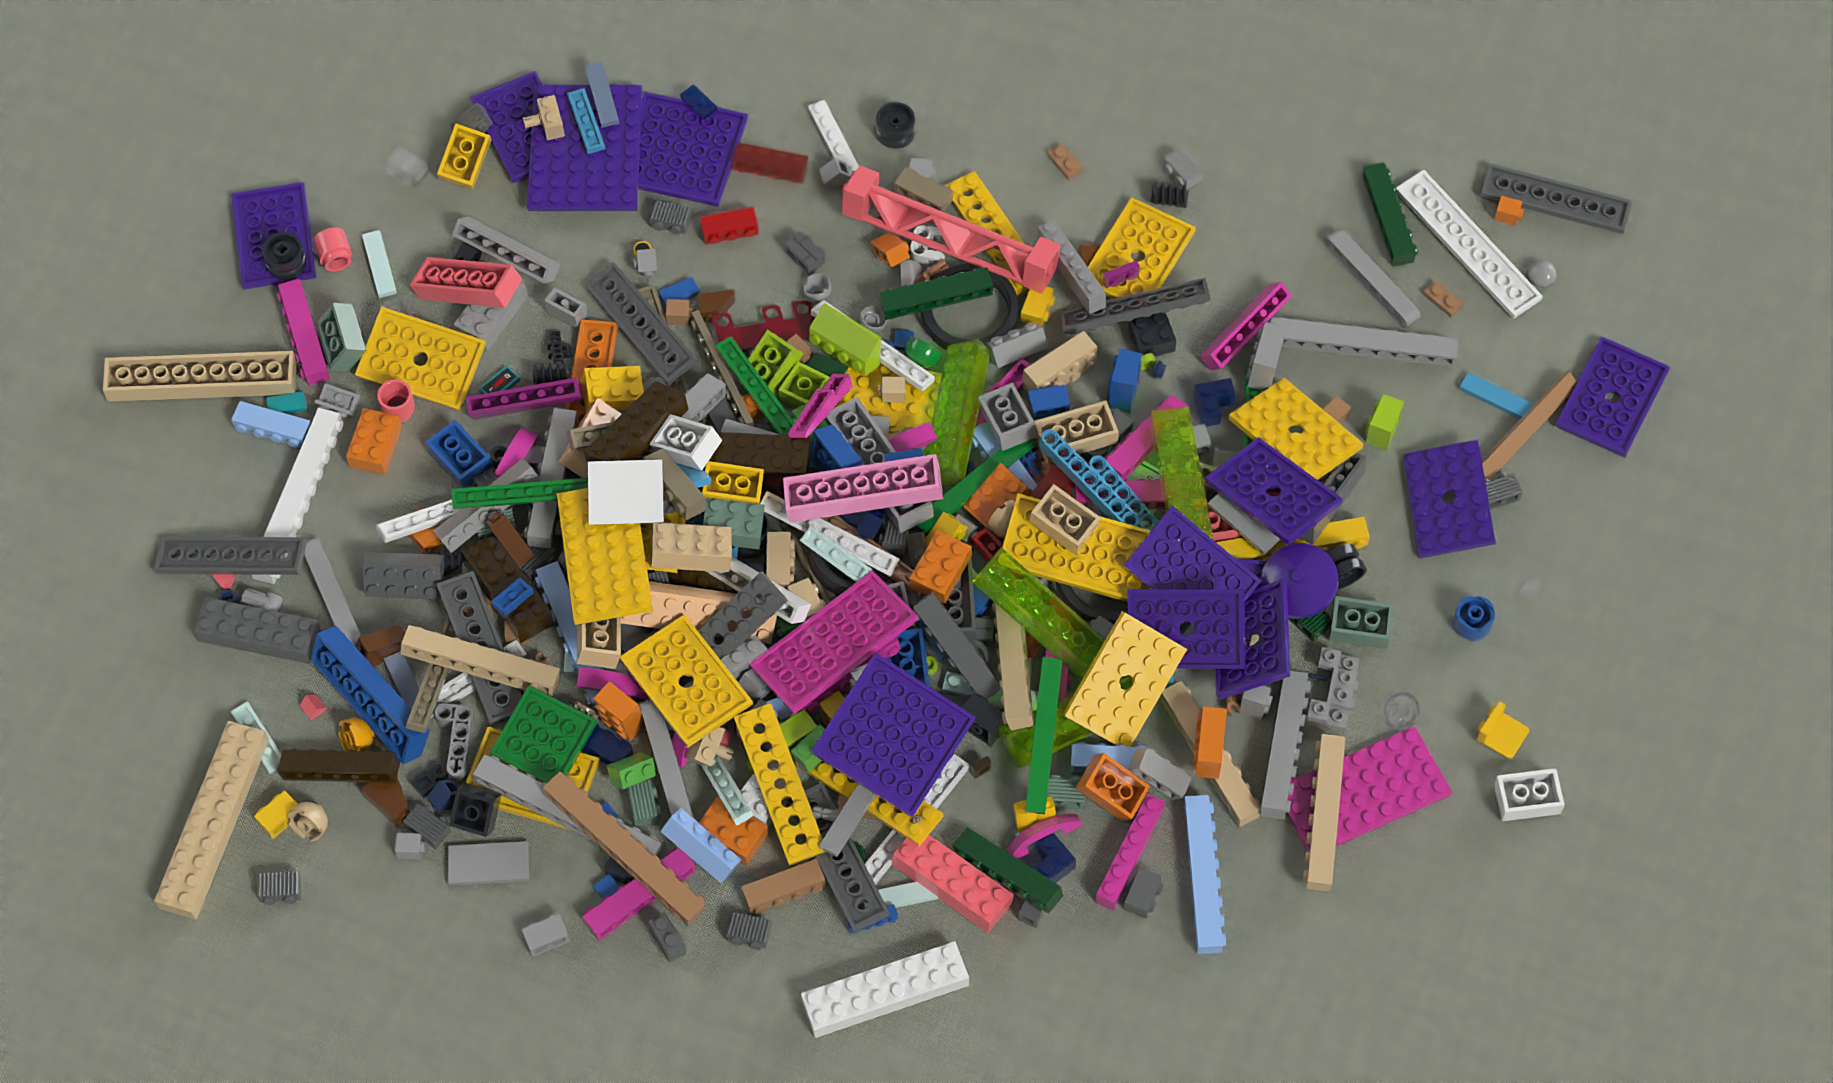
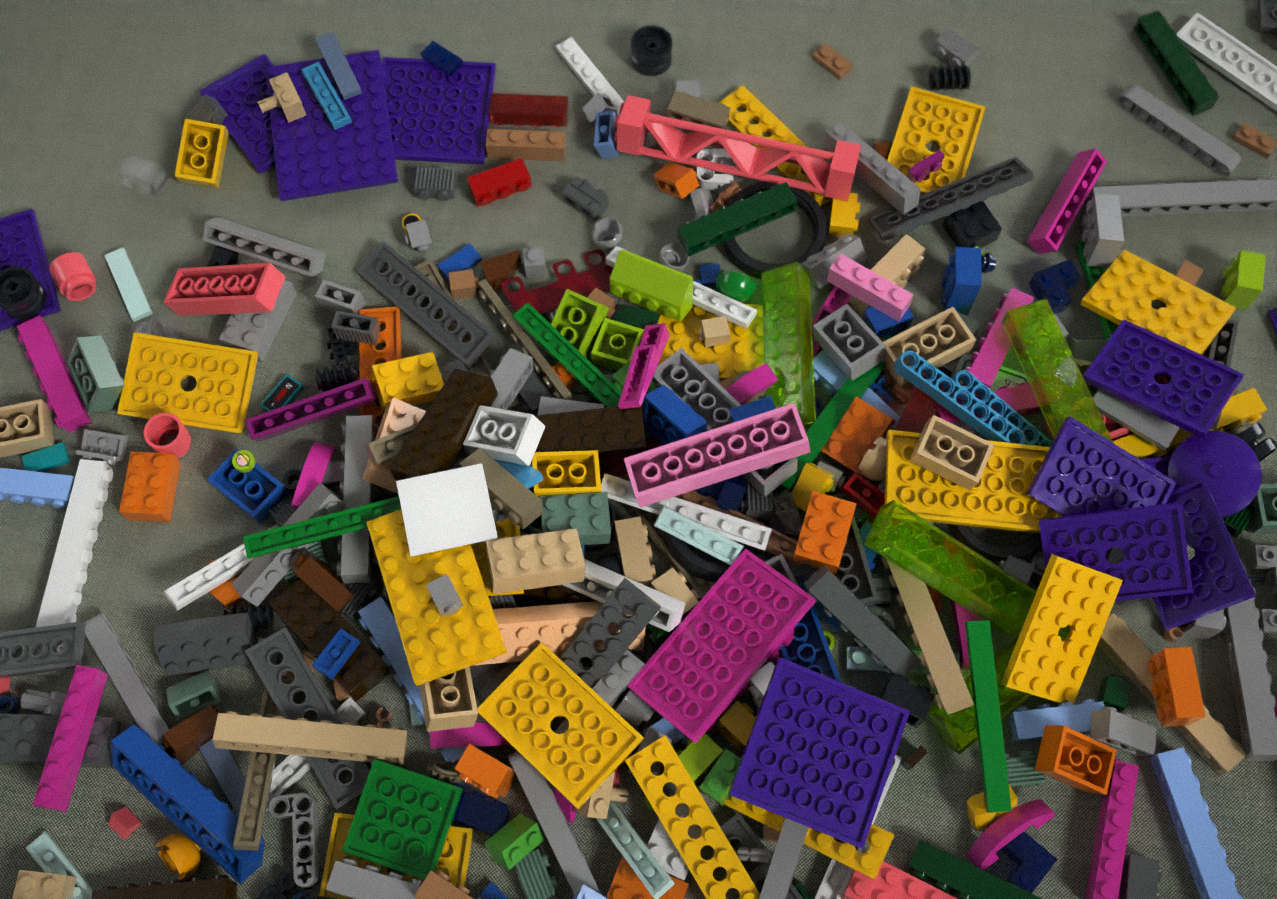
camera: 10 degrees left, 5 degrees up
none -> dark pink brick [33,665,108,813]
none -> sand green brick [166,670,221,721]
none -> lime tile [232,450,256,473]
none -> dark grey brick [331,311,381,346]
none -> light grey brick [426,574,464,617]
none -> medium nougat brick [486,129,567,161]
none -> light grey brick [523,247,546,278]
none -> medium blue brick [593,111,619,159]
none -> bright pink brick [827,253,913,322]
none -> clear tile [1054,356,1078,387]
none -> dark green brick [1098,674,1131,712]

